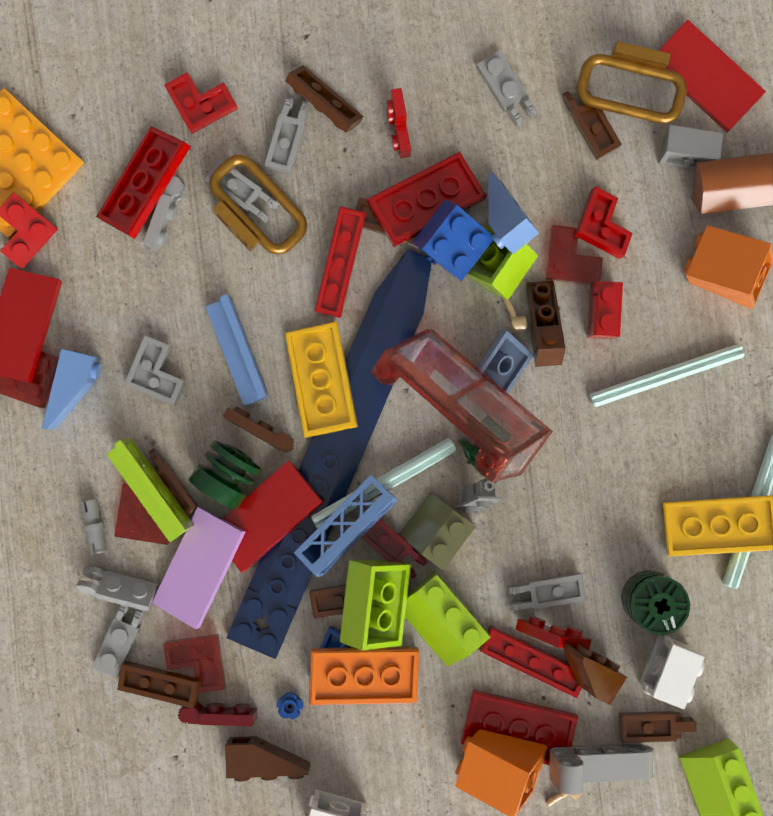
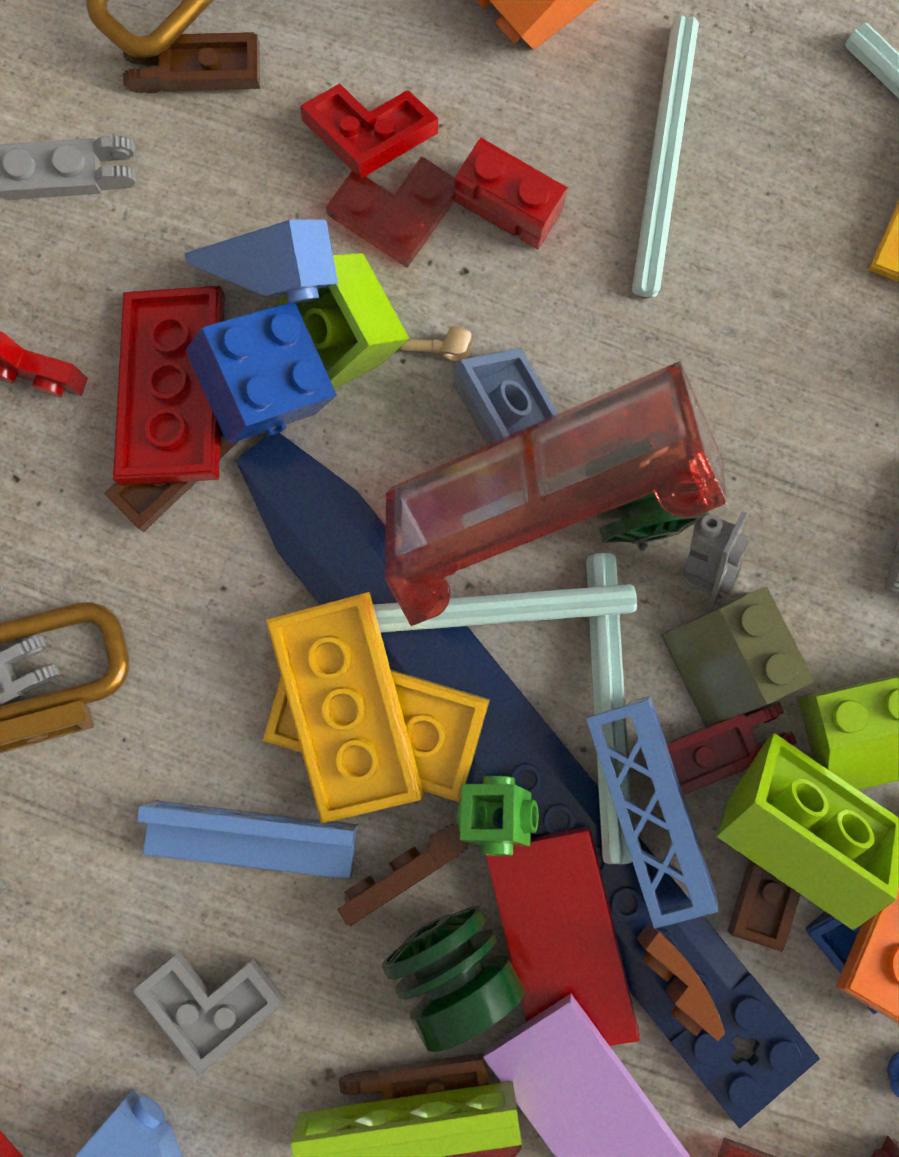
camera: 65 degrees left, 5 degrees down
red tile [314,206,367,318] -> none
reddish brown slope [527,280,566,367] -> none
none -> yellow tile [266,592,425,824]
none -> light aqua axle [373,584,637,633]
none -> bright green brick [457,776,539,856]
none -> dark orange slope [636,922,725,1041]

